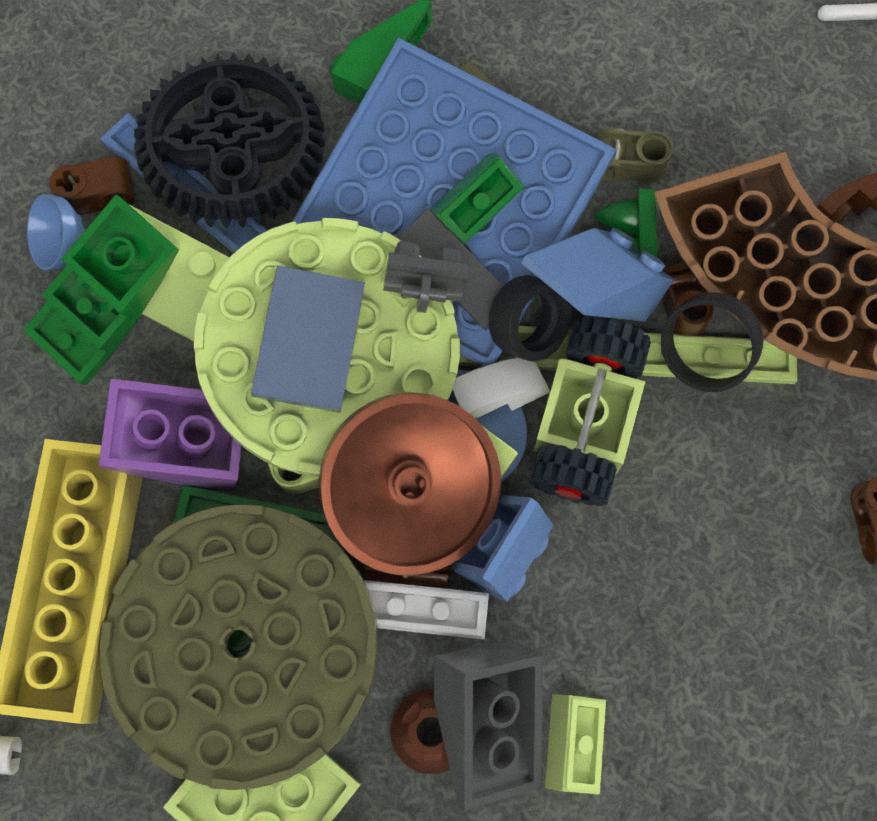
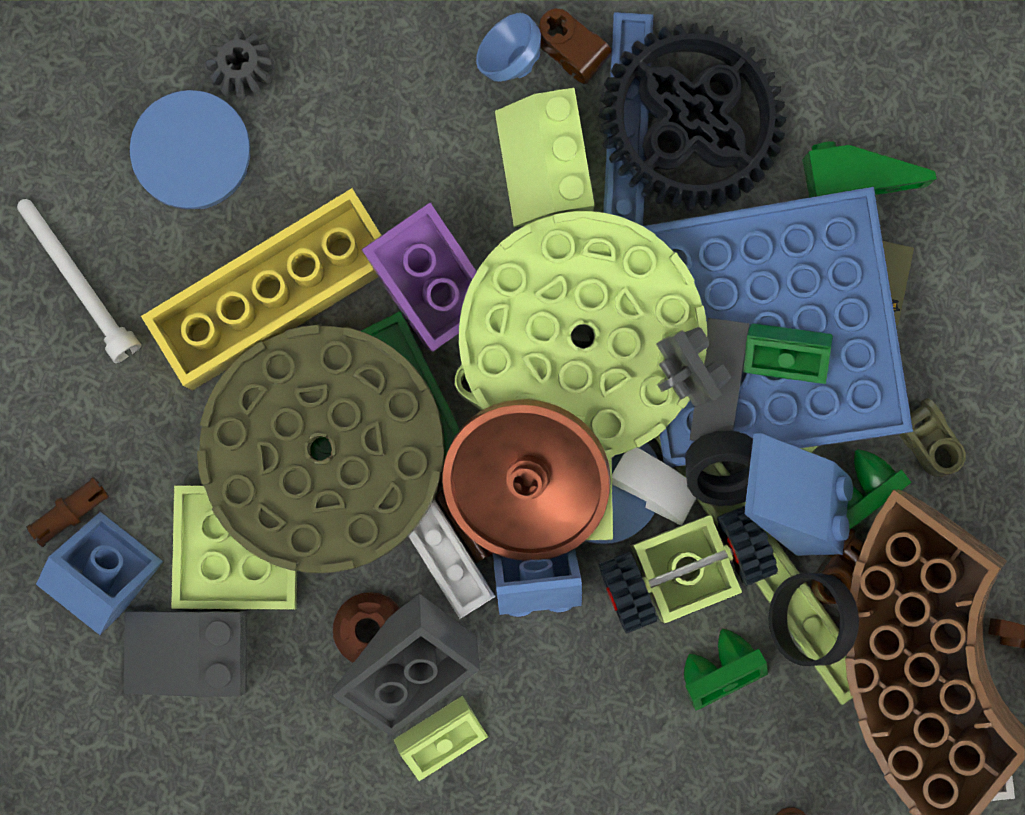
camera: 45 degrees right, 10 degrees up
green slope [23,194,180,385] -> none
sand blue tile [251,265,365,413] -> none
none -> green tile [684,628,768,711]

